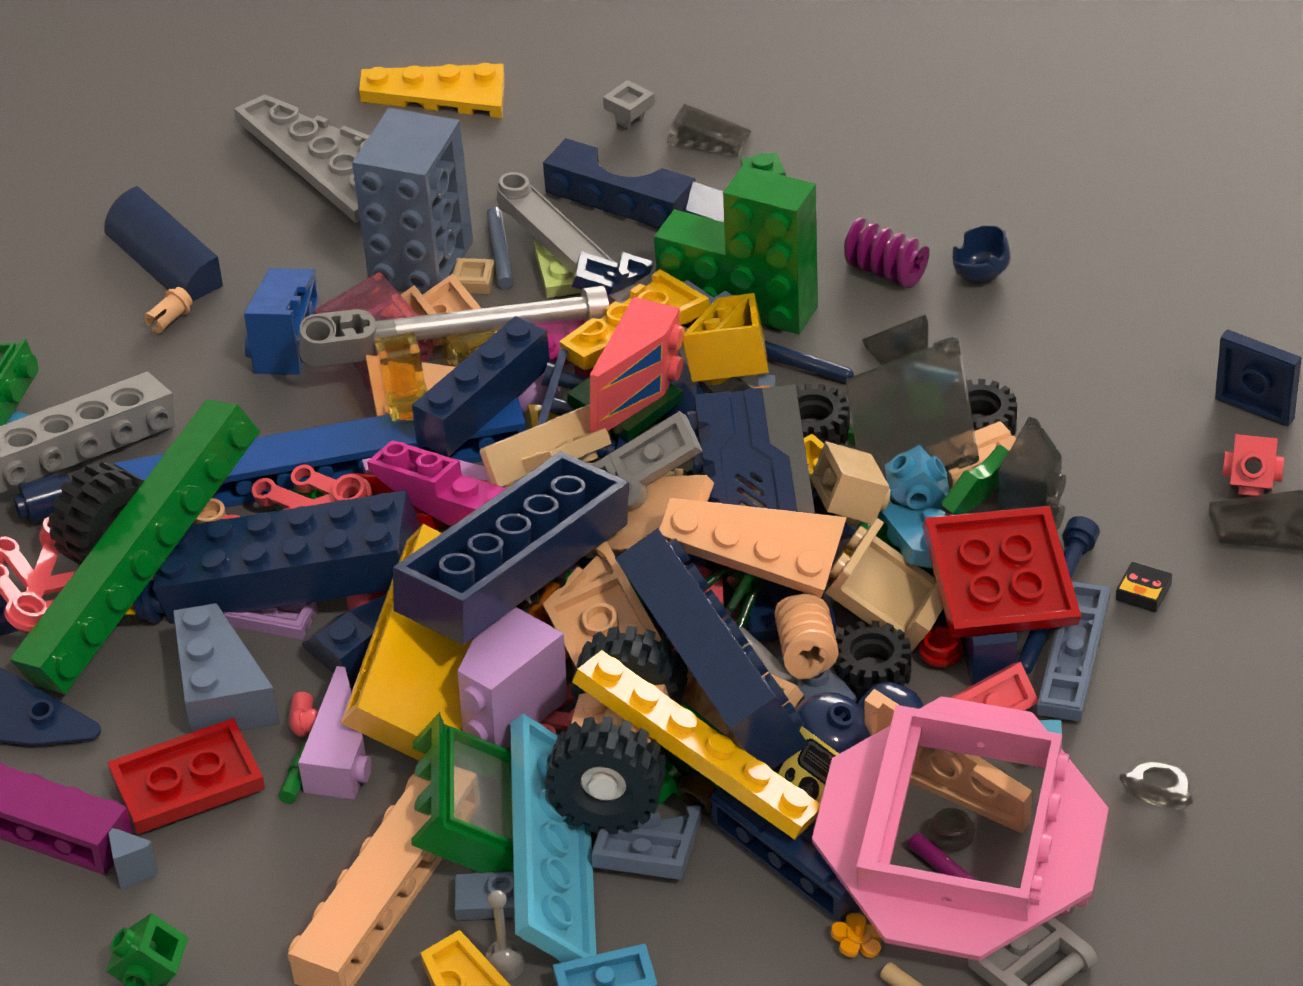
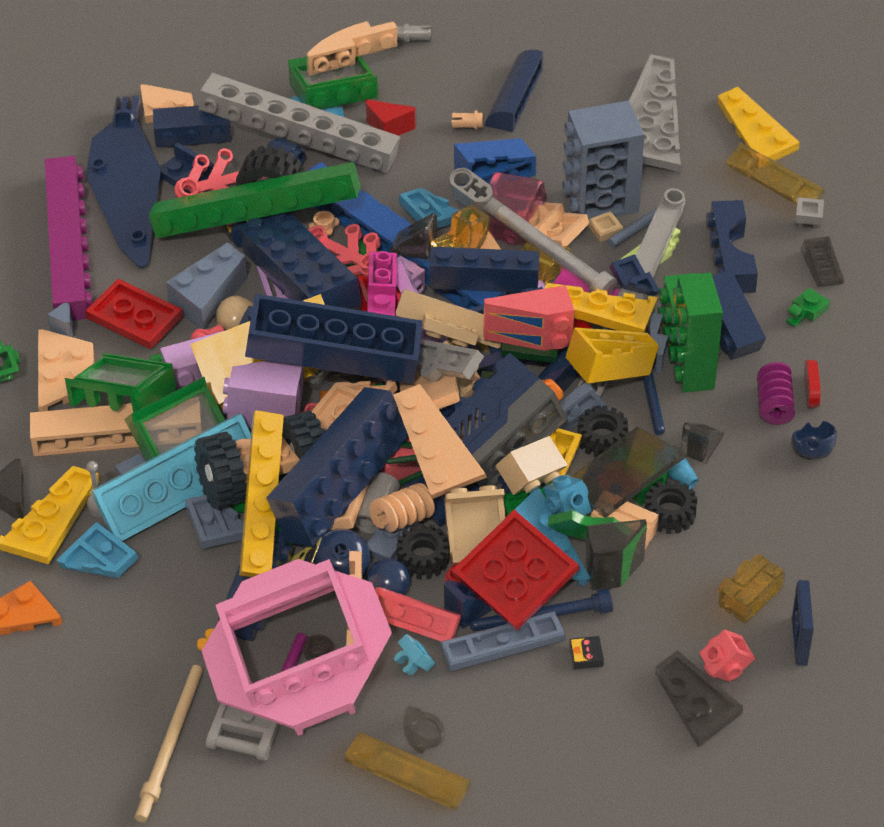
camera: 55 degrees right, 5 degrees up
none -> light nougat wing [38,329,94,412]
none -> green window [65,353,176,413]
none -> tan hair [215,295,253,330]
none -> clear yellow plate [345,732,470,810]
none -> red slope [366,100,416,136]
none -> clear smoke slope [390,213,437,261]
none -> dark azure wing [398,188,469,232]
none -> clear yellow brick [718,554,785,623]
none -> clear yellow plate [726,143,825,205]
none -> red tile [804,360,821,408]

